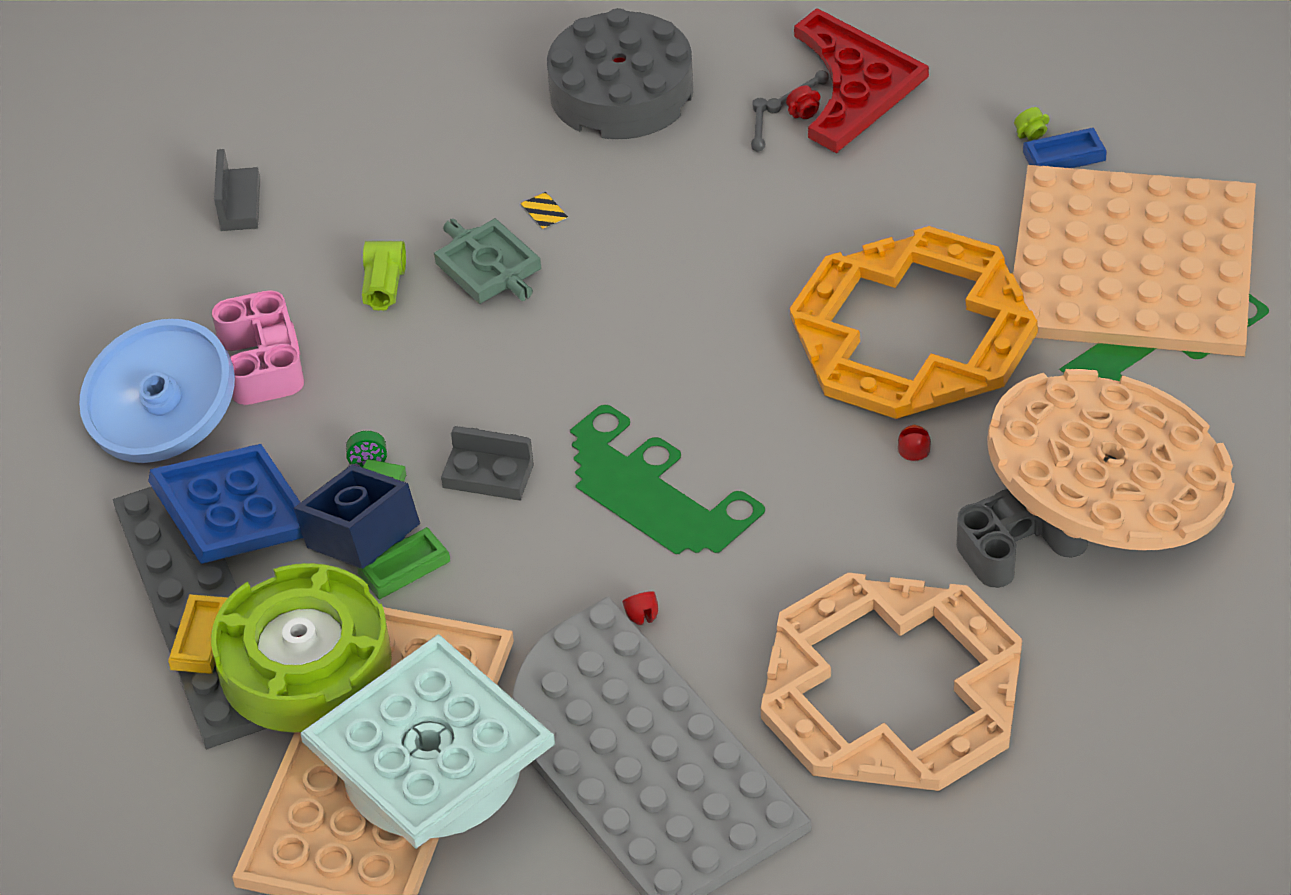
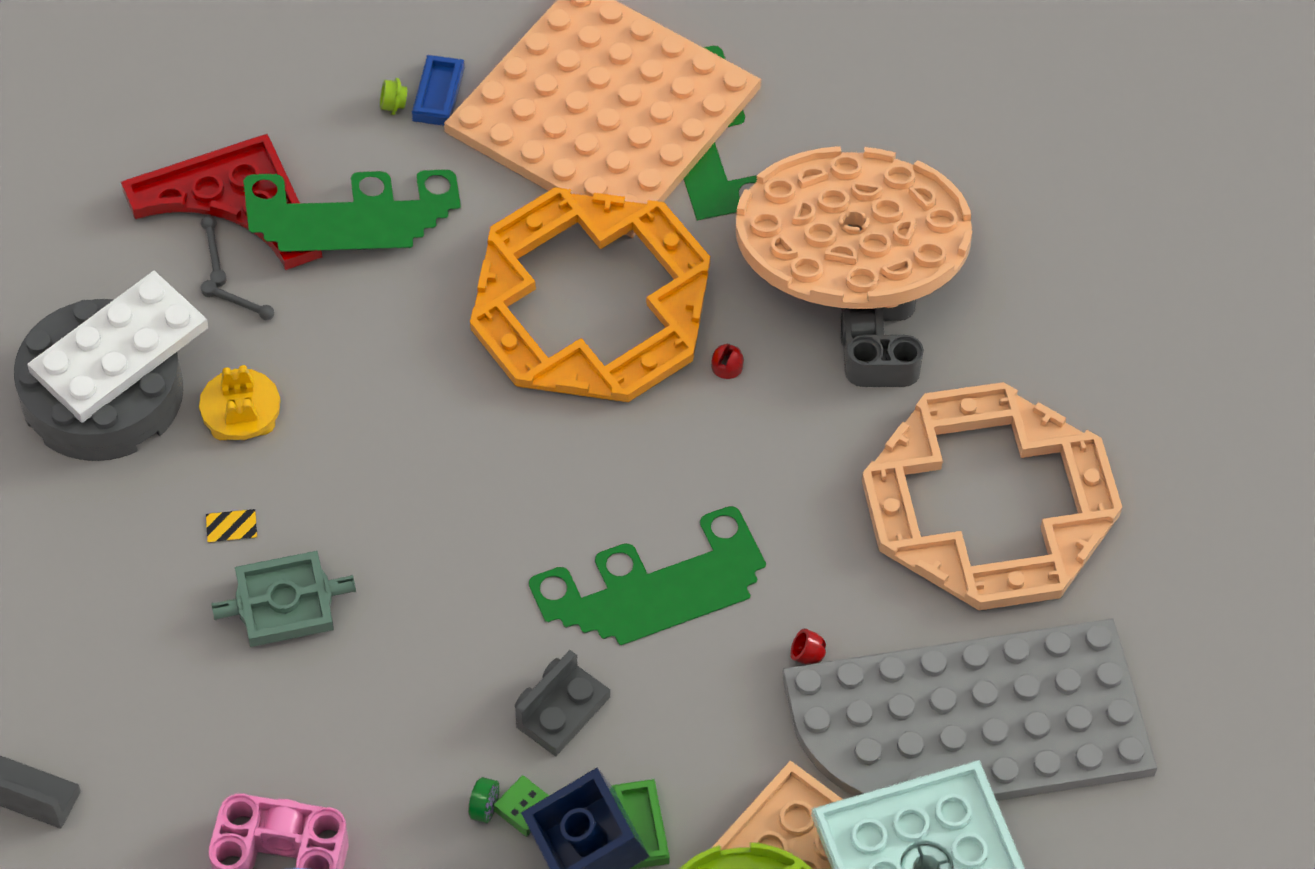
camera: 70 degrees left, 10 degrees up
lime piece [362,241,406,311] -> none
red plate [786,85,821,119] -> none
none -> white plate [27,270,208,423]
none -> yellow plate [199,365,281,440]
none -> green piece [244,170,461,252]

